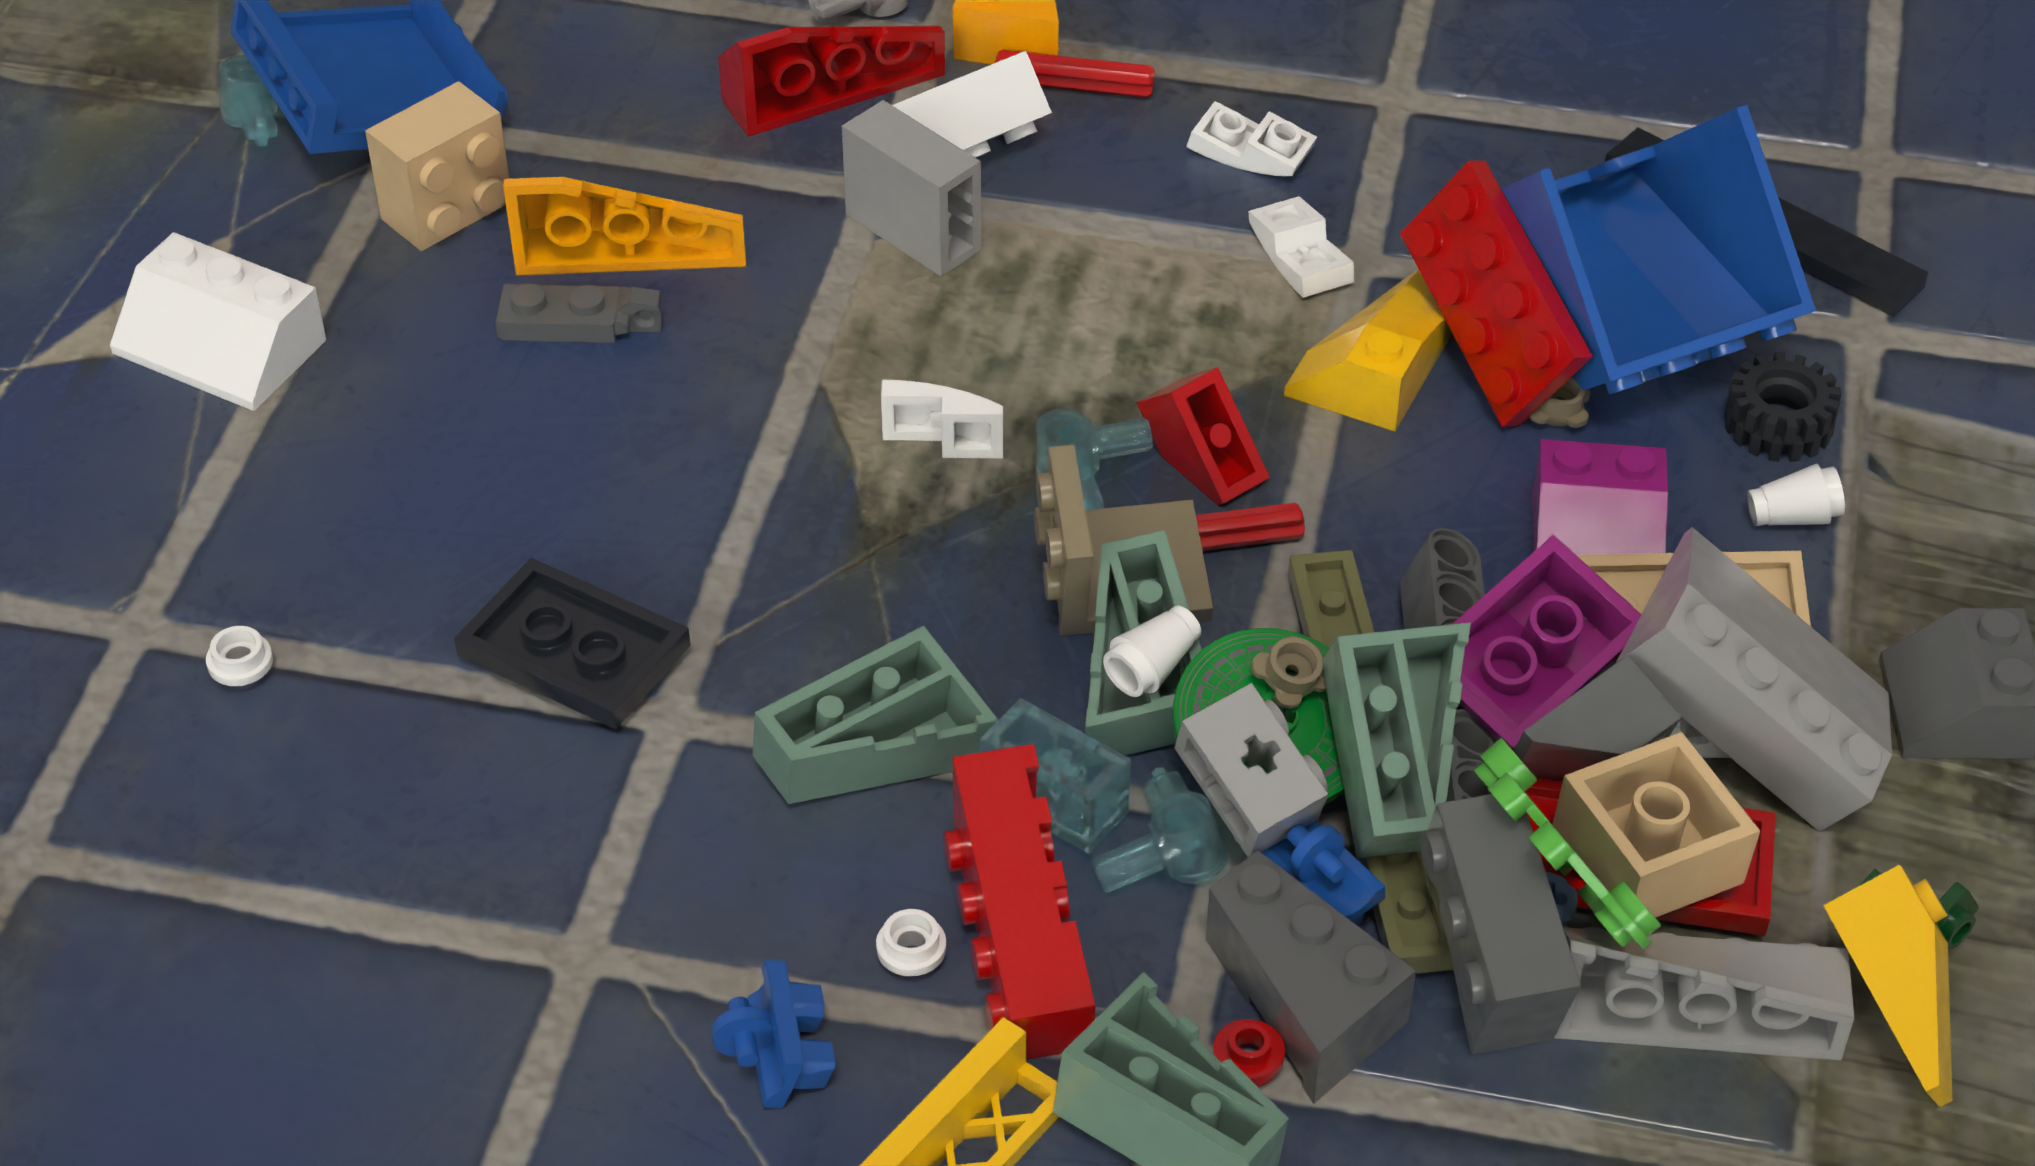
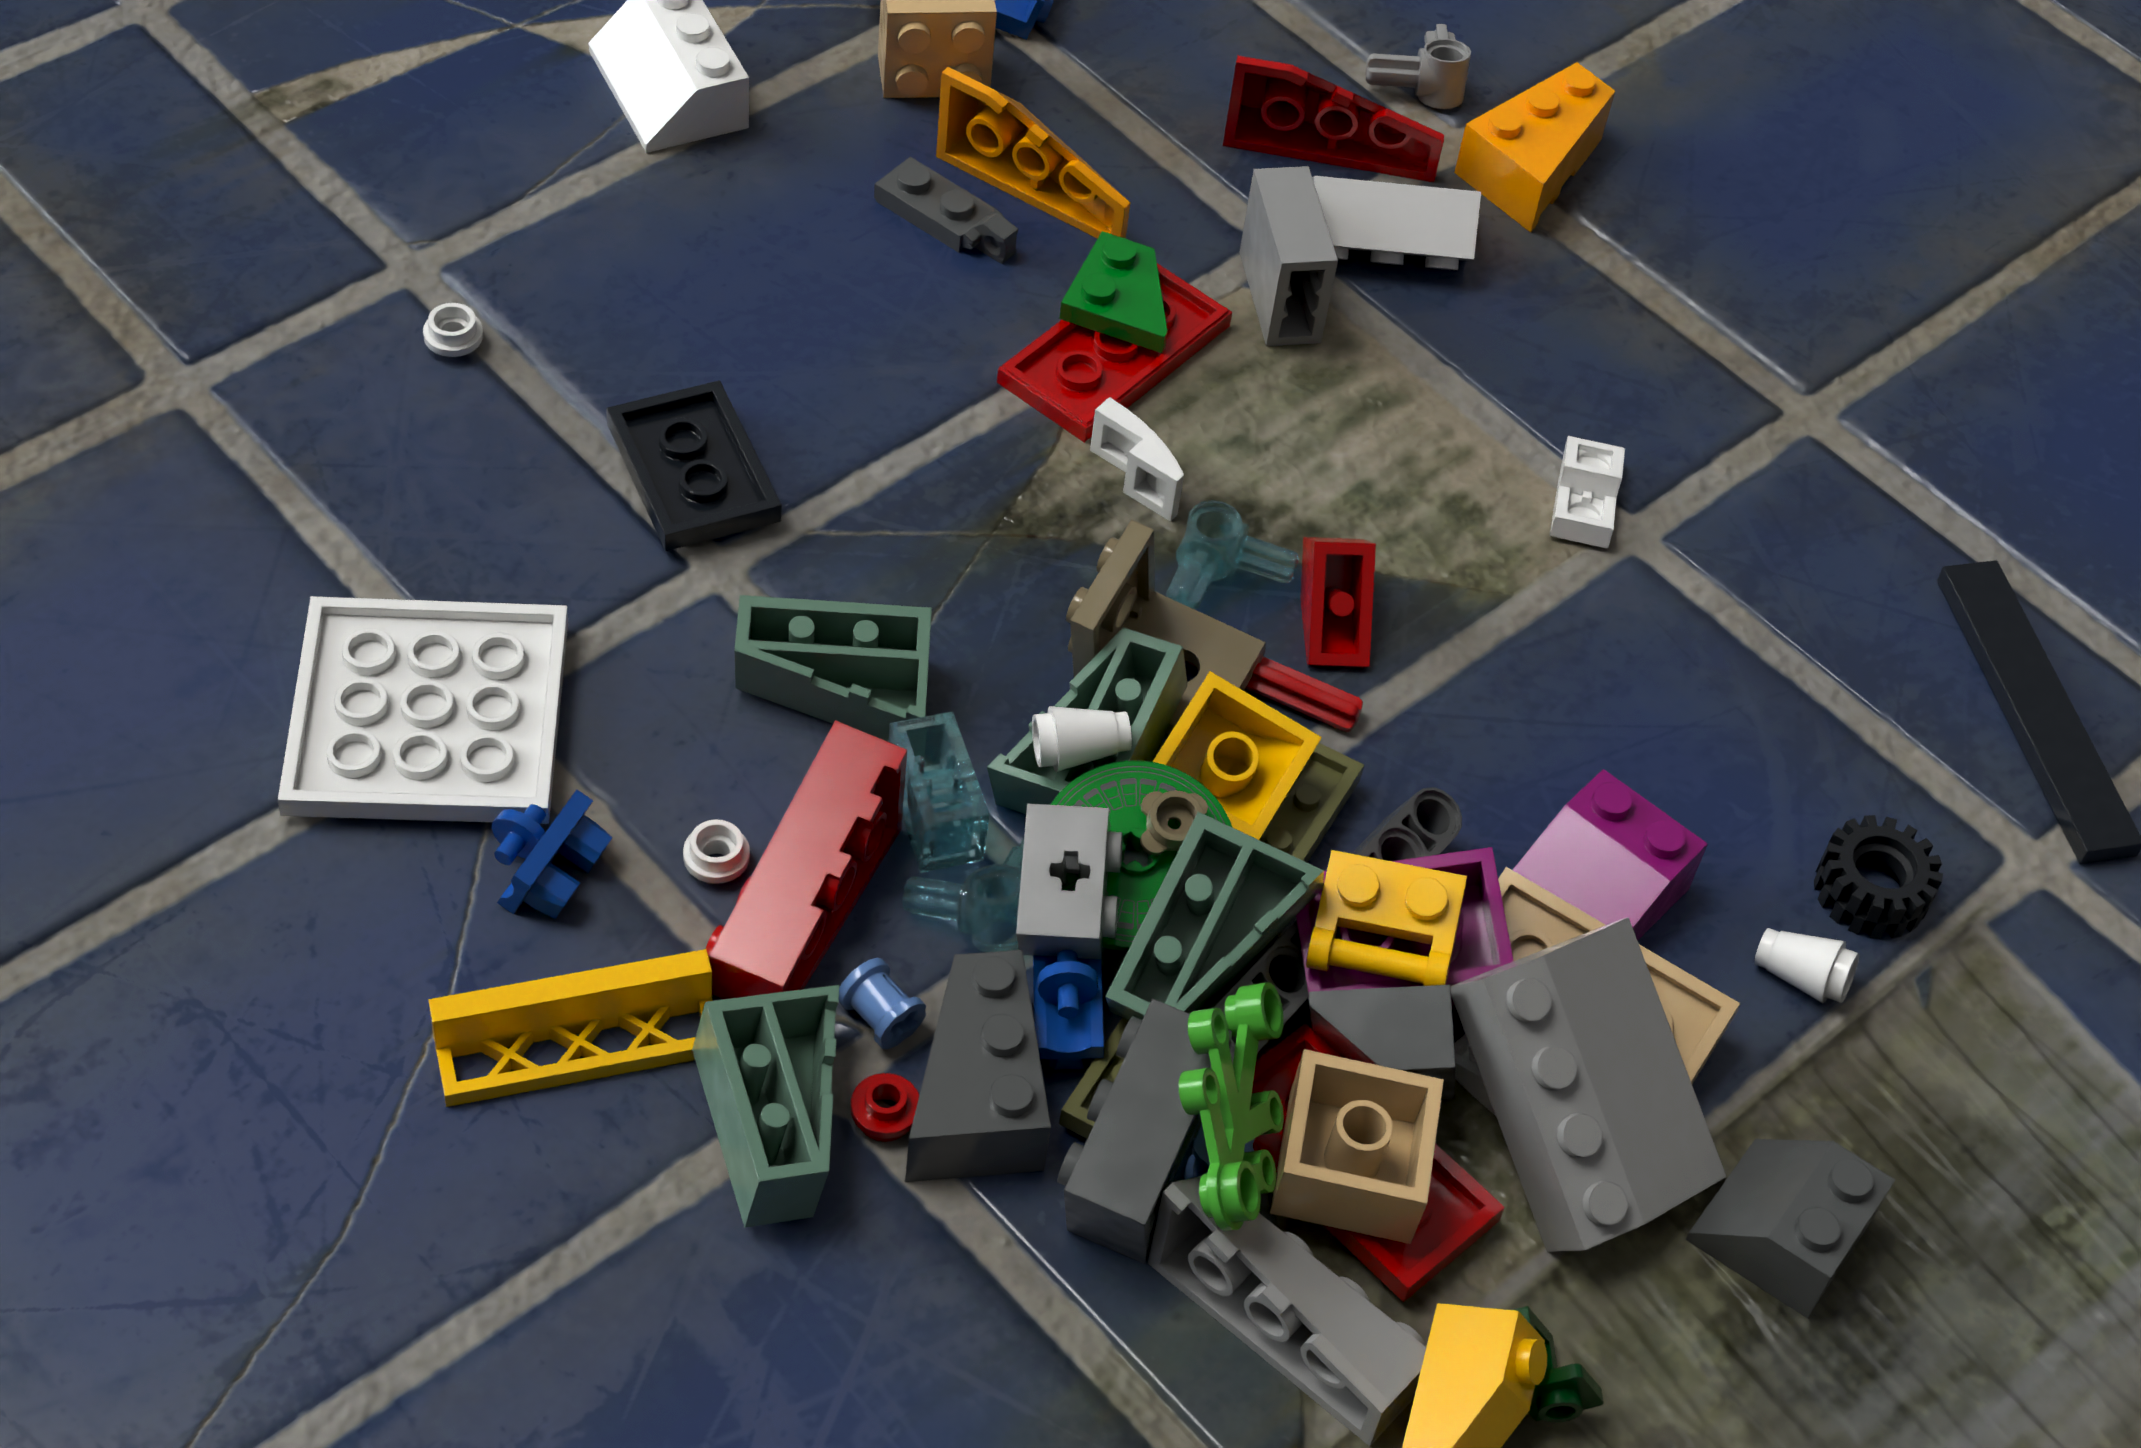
camera: 30 degrees right, 5 degrees up
red axle [995,50,1155,98] -> none
white slope [1186,101,1317,176] -> none
yellow wedge [1284,269,1453,432] -> none
red plate [1400,161,1593,428] -> none
blue windscreen [1501,105,1816,394] -> none
dark tan plate [1529,377,1590,428] -> none
none -> white plate [278,596,568,824]
none -> medium blue bush [839,958,926,1049]
none -> red tile [997,263,1232,443]
none -> green wing [1059,231,1167,353]
none -> yellow slope [1153,671,1322,840]
none -> yellow plate [1306,850,1467,986]

